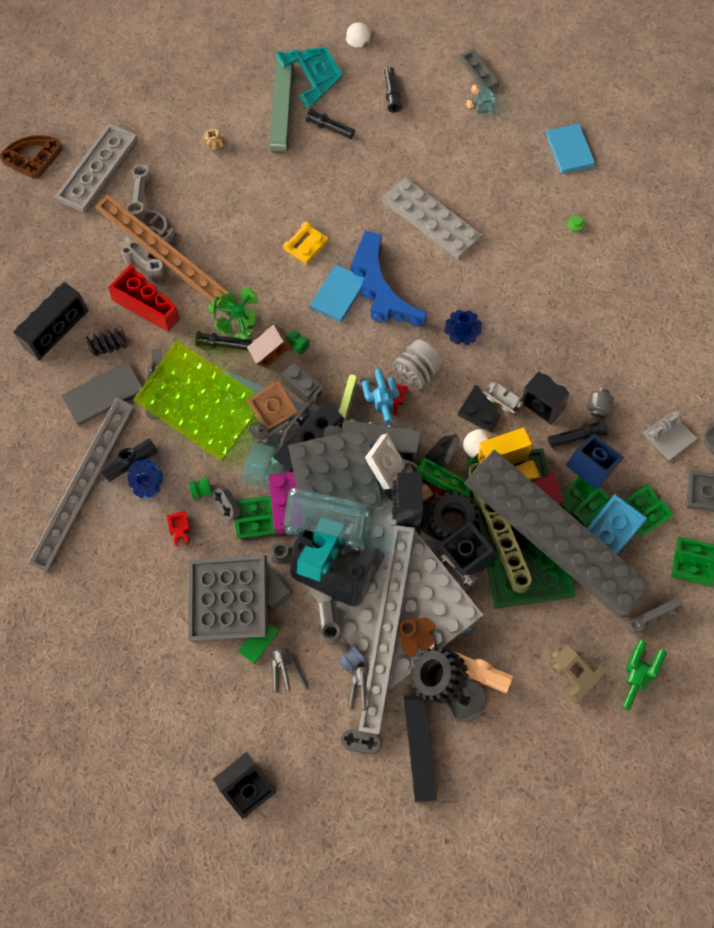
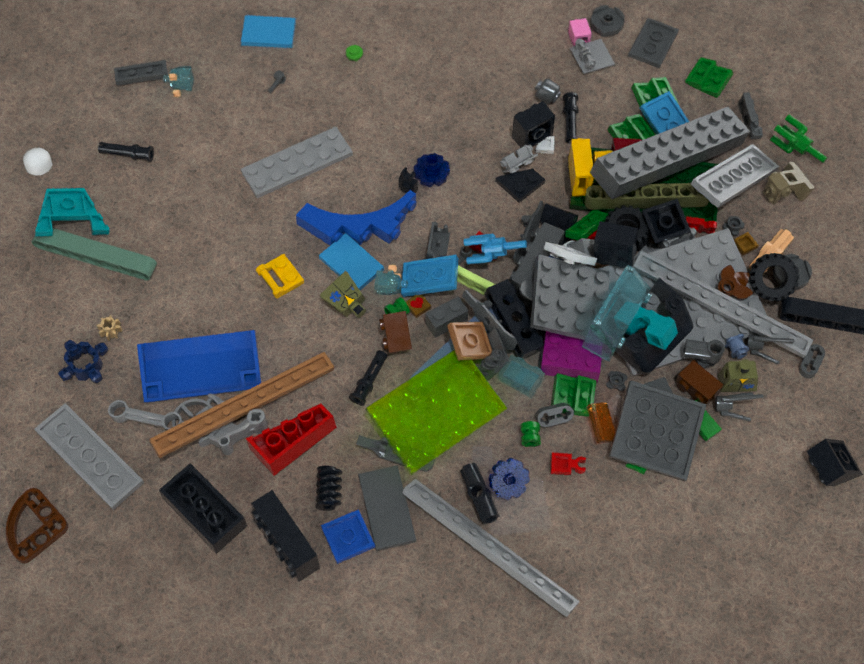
camera: 80 degrees left, 5 degrees down
bright green plant [208,287,258,339] -> none
black pin [306,108,355,139] -> none
light grey wheel [393,339,443,390] -> none
white hair [463,429,490,458] -> none
dark blue brick [566,433,624,490] -> none
none -> dark blue piece [58,340,108,383]
none -> blue slope [137,330,261,403]
none -> black brick [159,463,247,554]
none -> dark grey hand [268,70,286,93]
none -> olive torso [320,270,366,318]
none -> blue plate [321,509,375,564]
none -> clear light blue piece [374,265,408,295]
none -> black plate [399,167,418,193]
none -> dark azure tile [401,255,458,297]
none -> pearl gold tile [406,294,431,318]
none -> dark grey hinge [427,222,450,259]
none -> dark grey piece [513,201,544,264]
none -> white tile [536,136,554,154]
none -> bright pink brick [568,18,591,47]
none -> clear orange plate [587,402,615,443]
none -> reddish brown brick [675,360,724,406]
none -> red plate [686,216,717,234]
none -> light grey plate [691,144,779,208]
none -> olive torso [717,359,758,392]
none -> dark grey plate [723,216,745,236]
none -> pearl gold tile [734,232,759,256]

